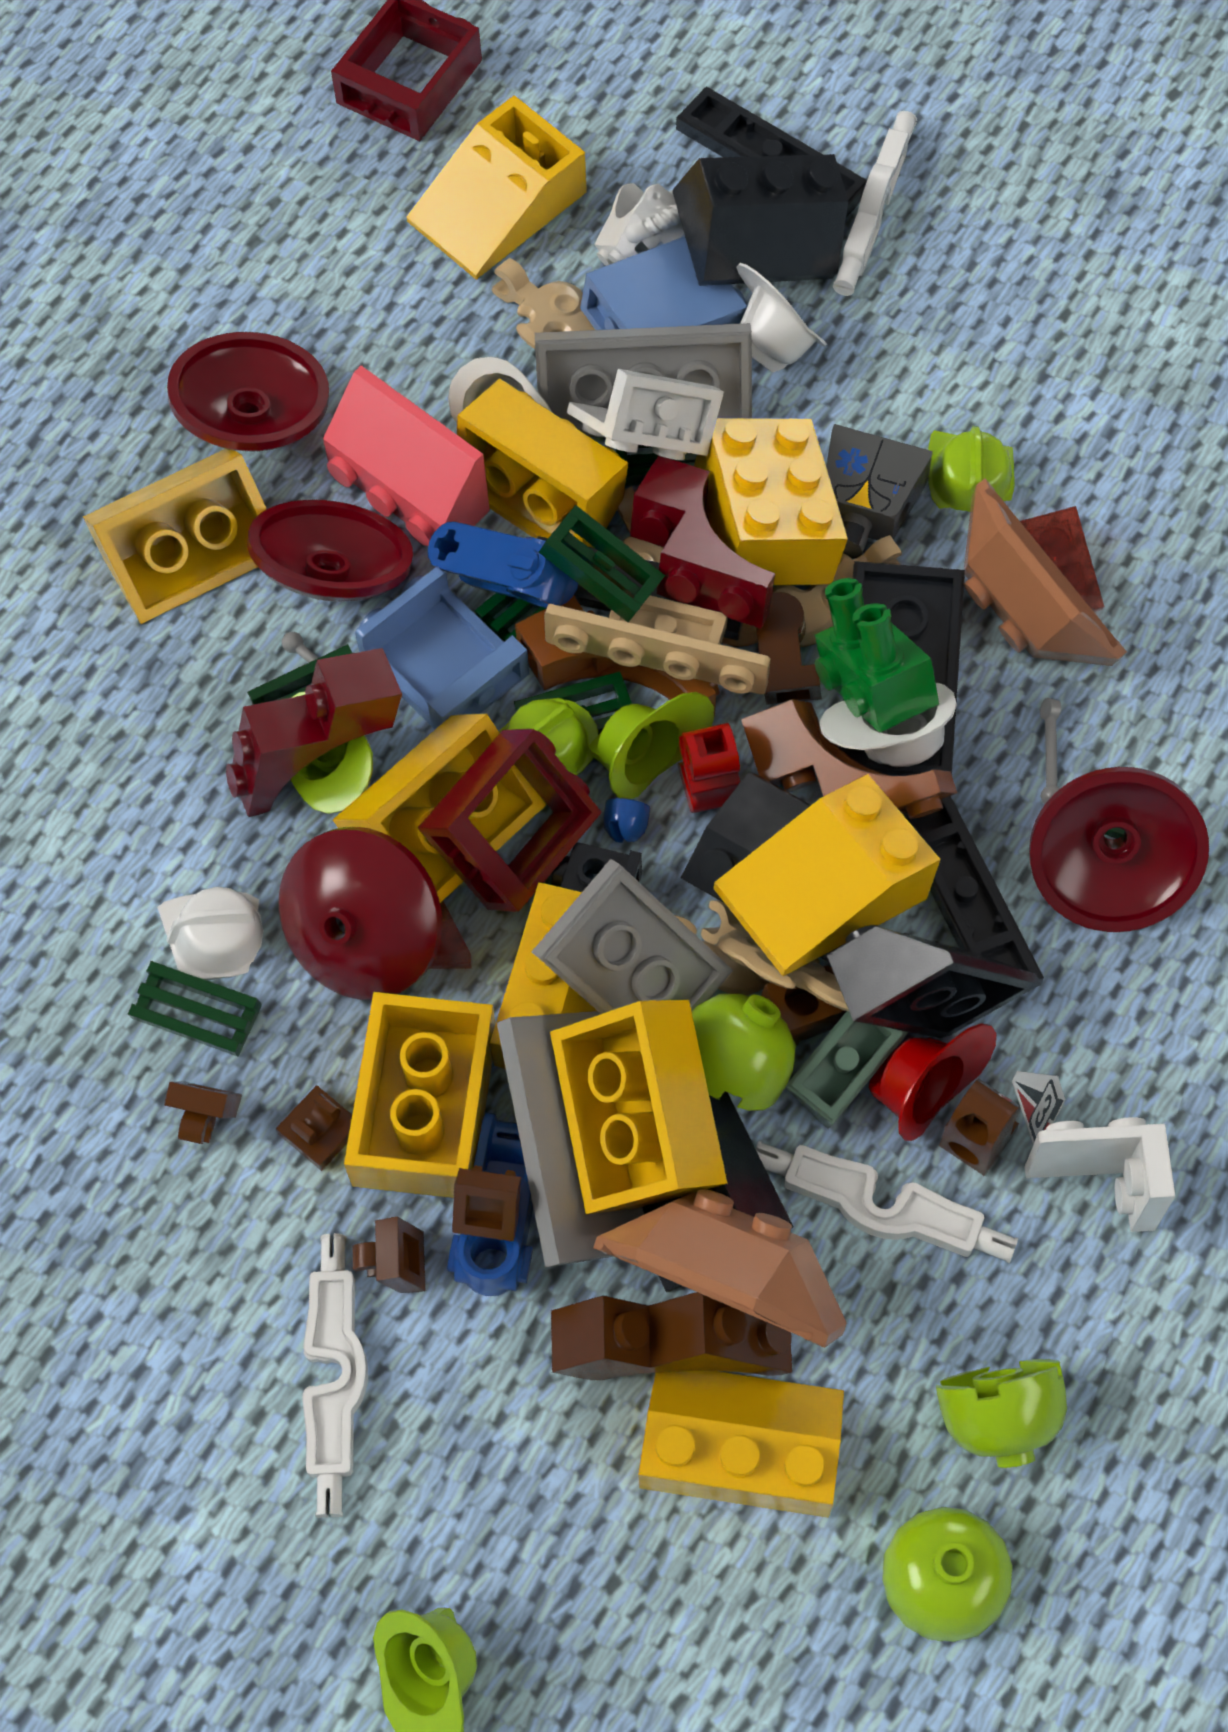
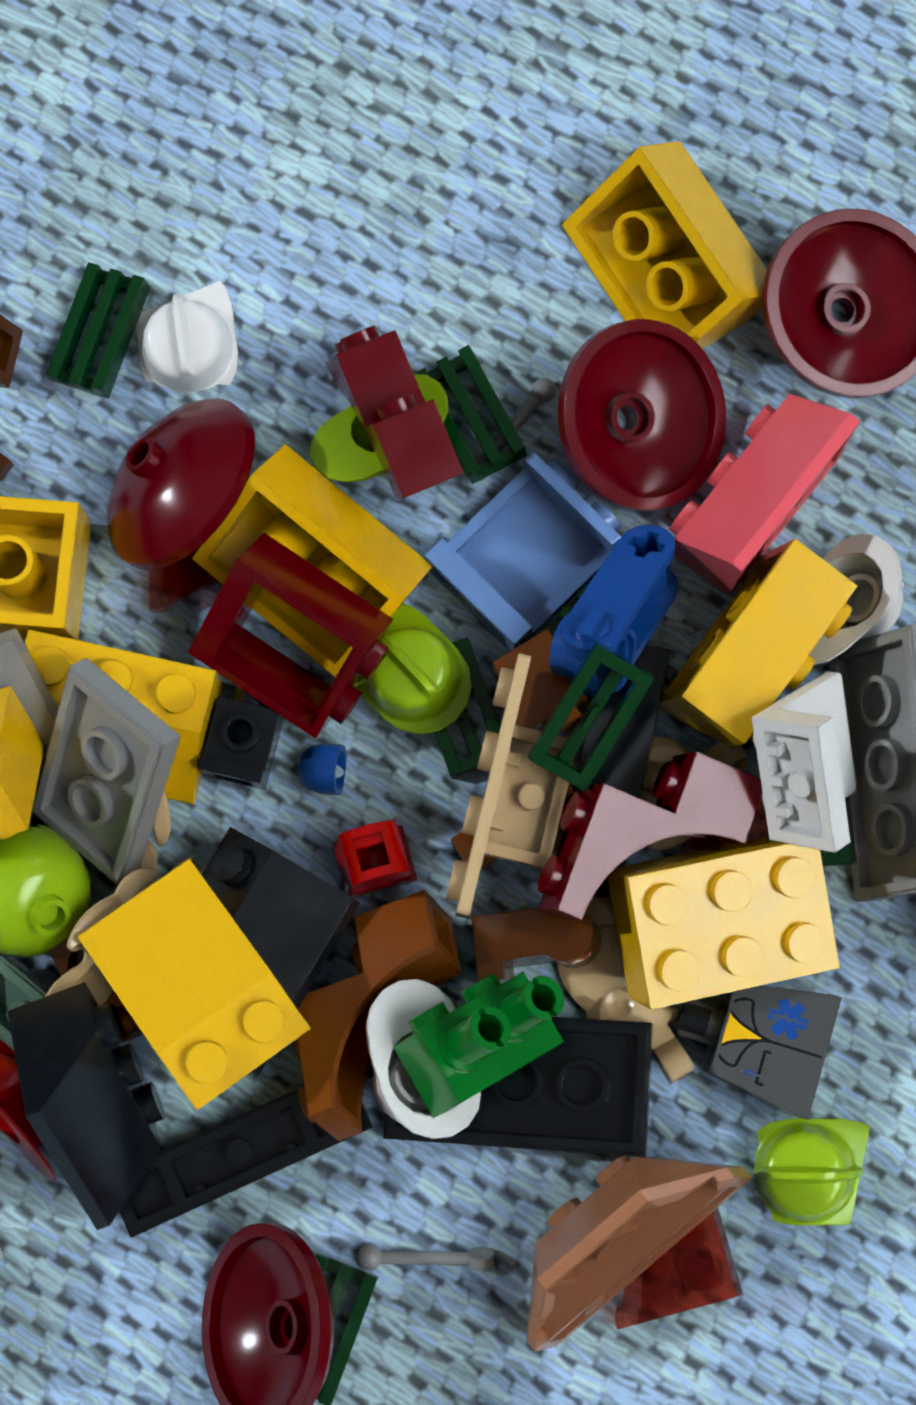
camera: 90 degrees right, 15 degrees up
lime piece [589,692,714,799] -> none

